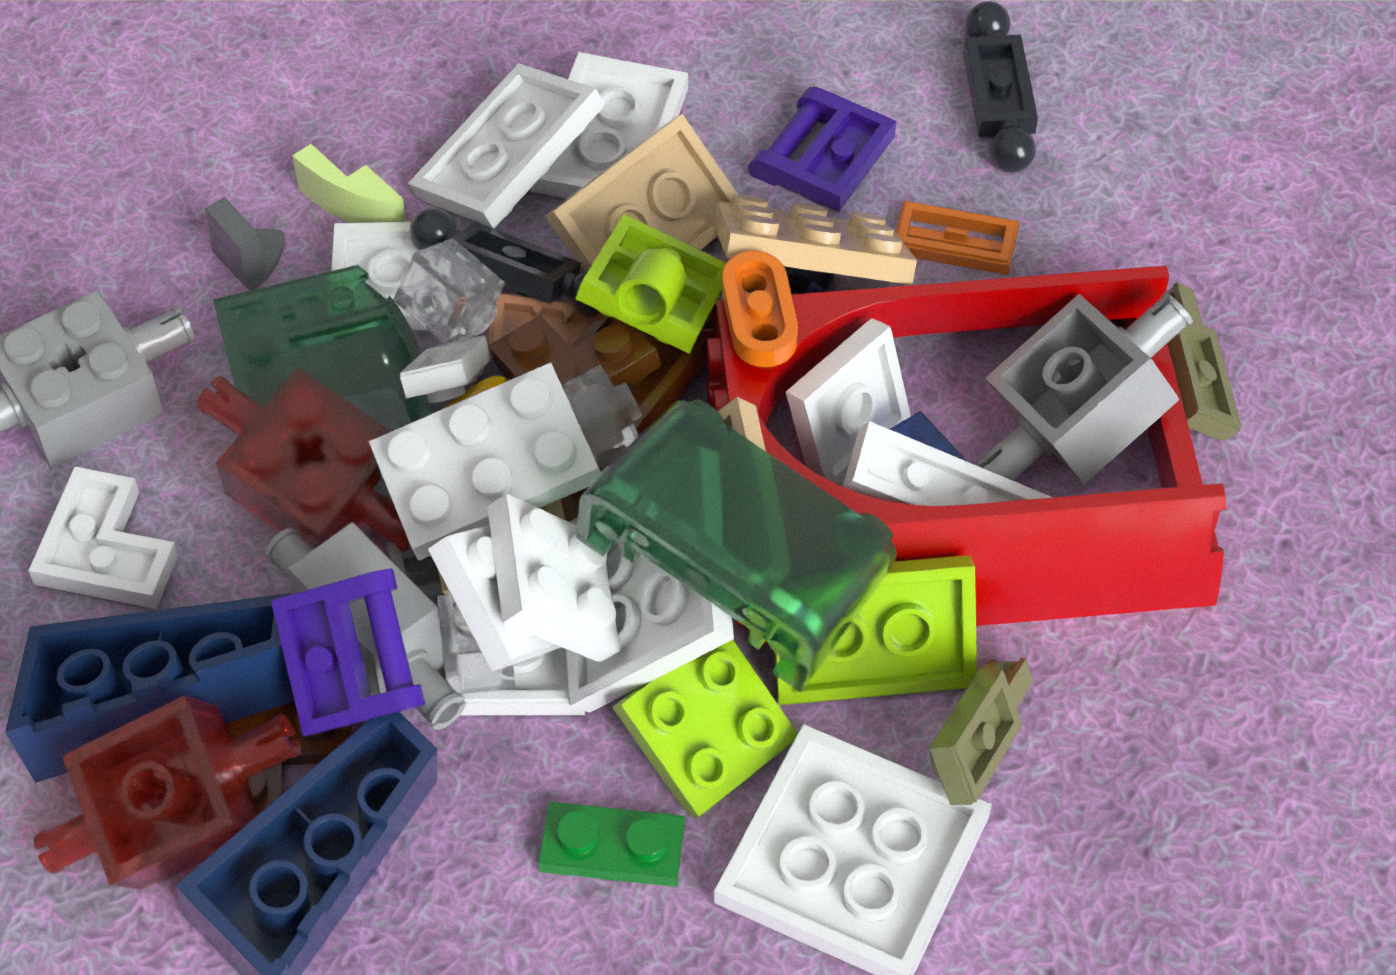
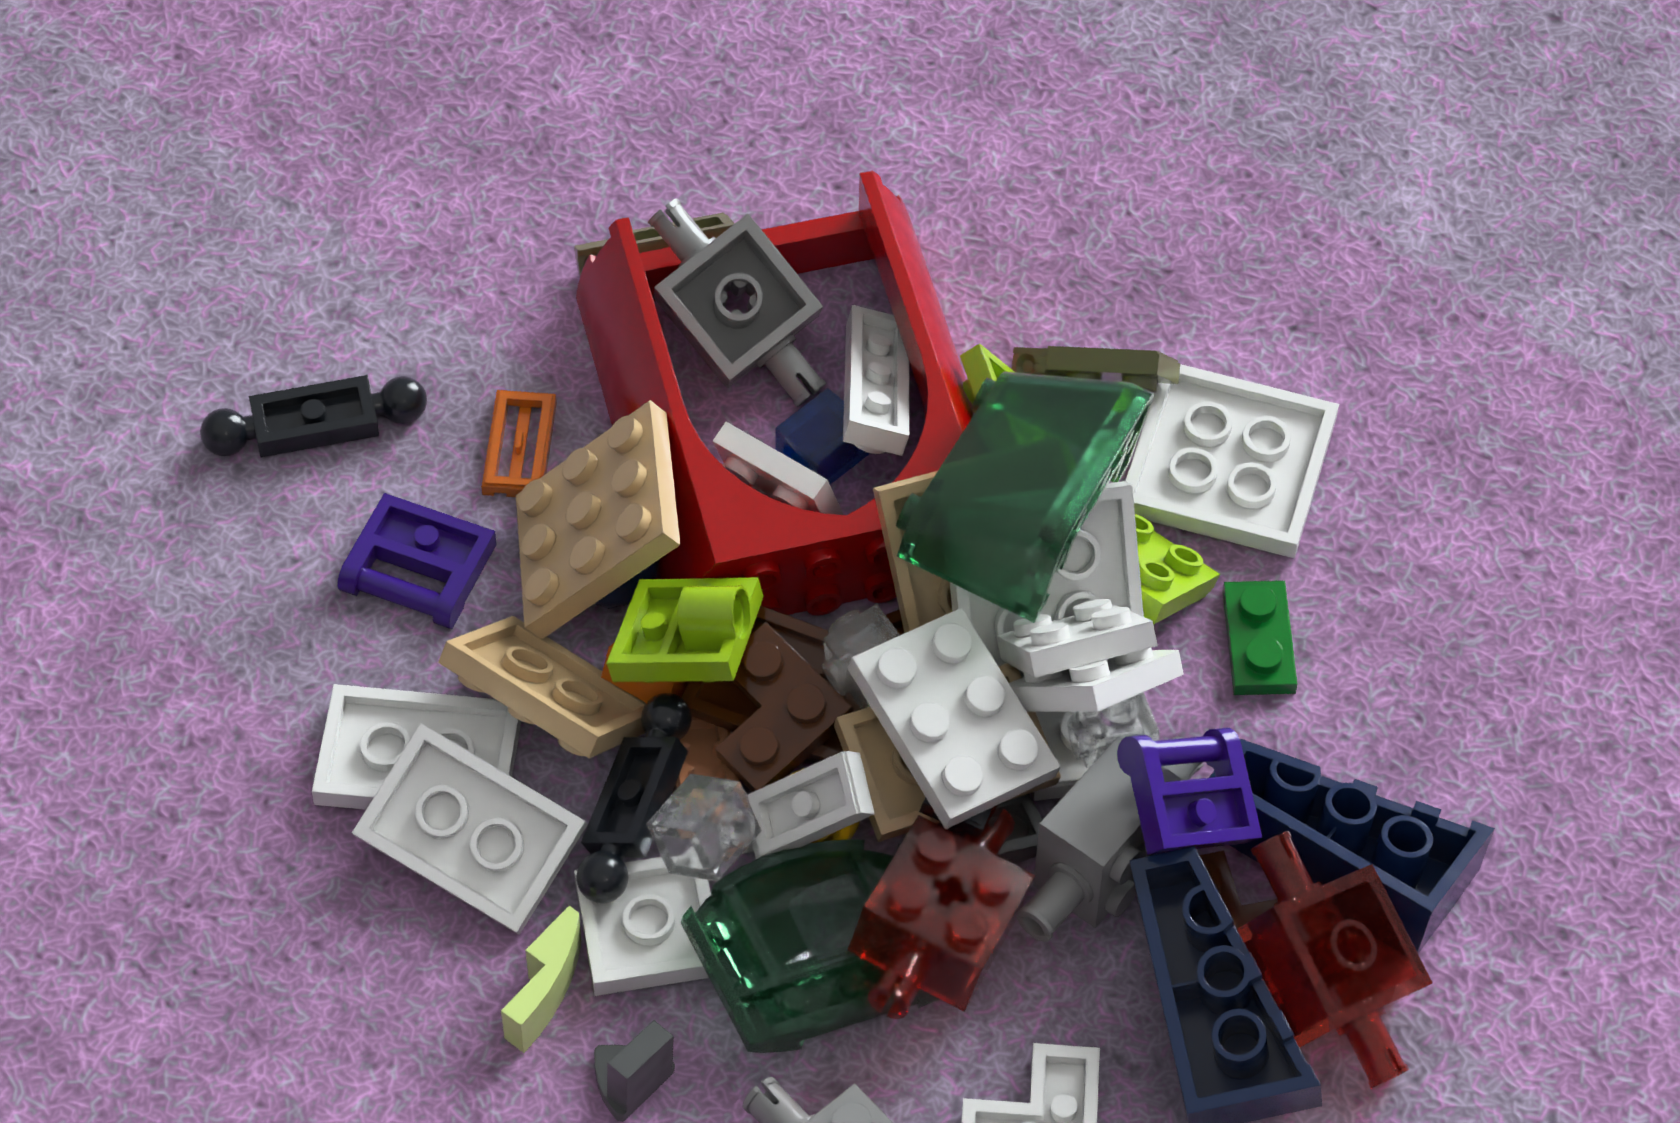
camera: 100 degrees left, 0 degrees up
orange plate [722,251,798,367] -> none

